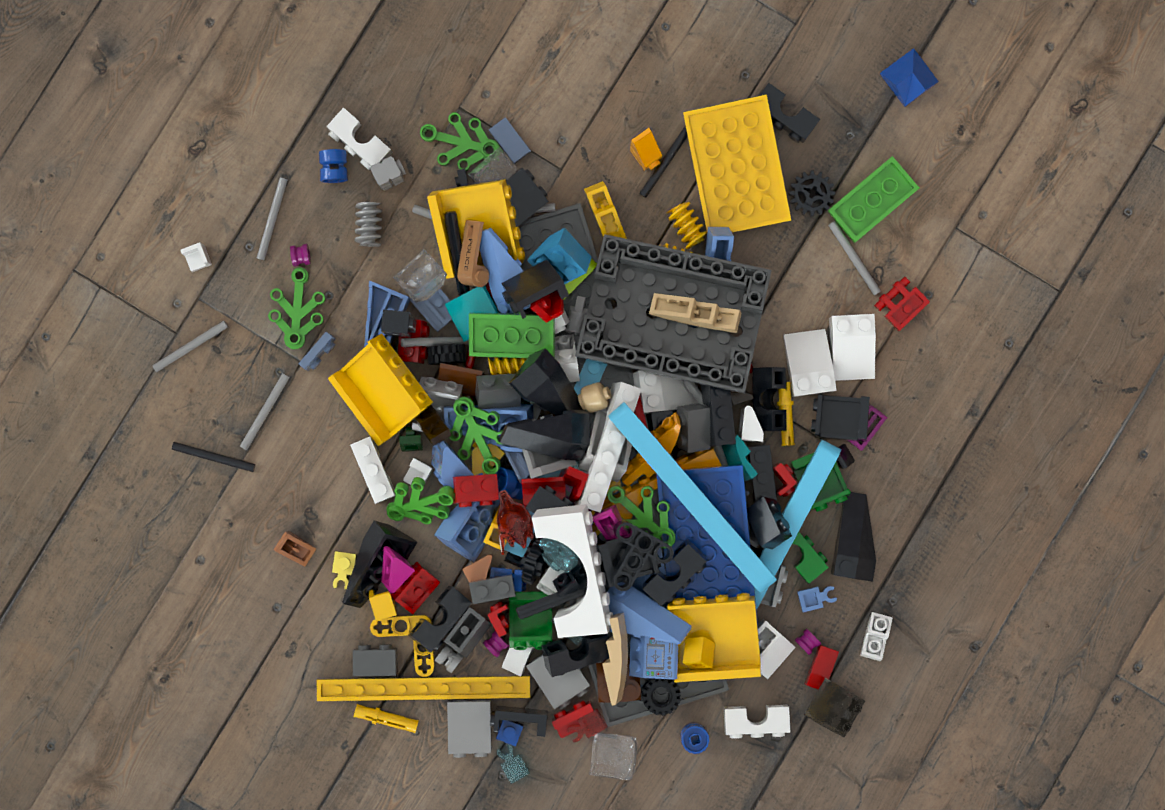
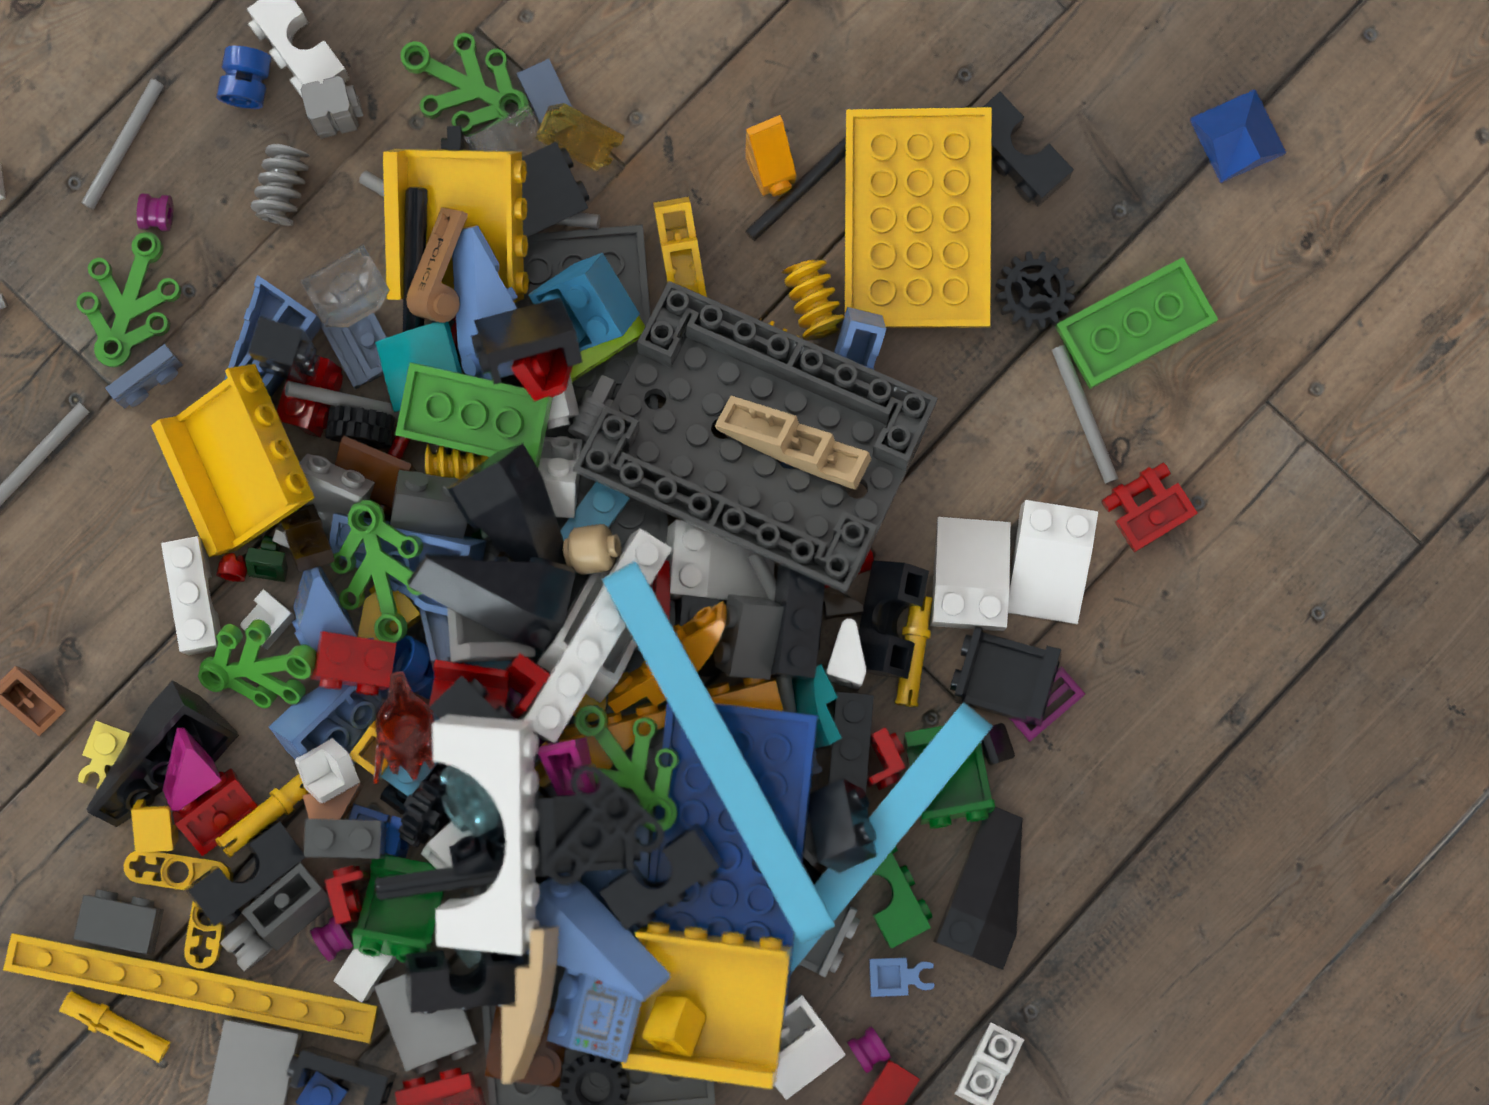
camera: 10 degrees right, 5 degrees down
none -> yellow pin [215,774,309,858]
none -> red hinge [216,552,247,582]
none -> white panel [295,738,360,803]
none -> clear yellow hinge [535,103,625,171]

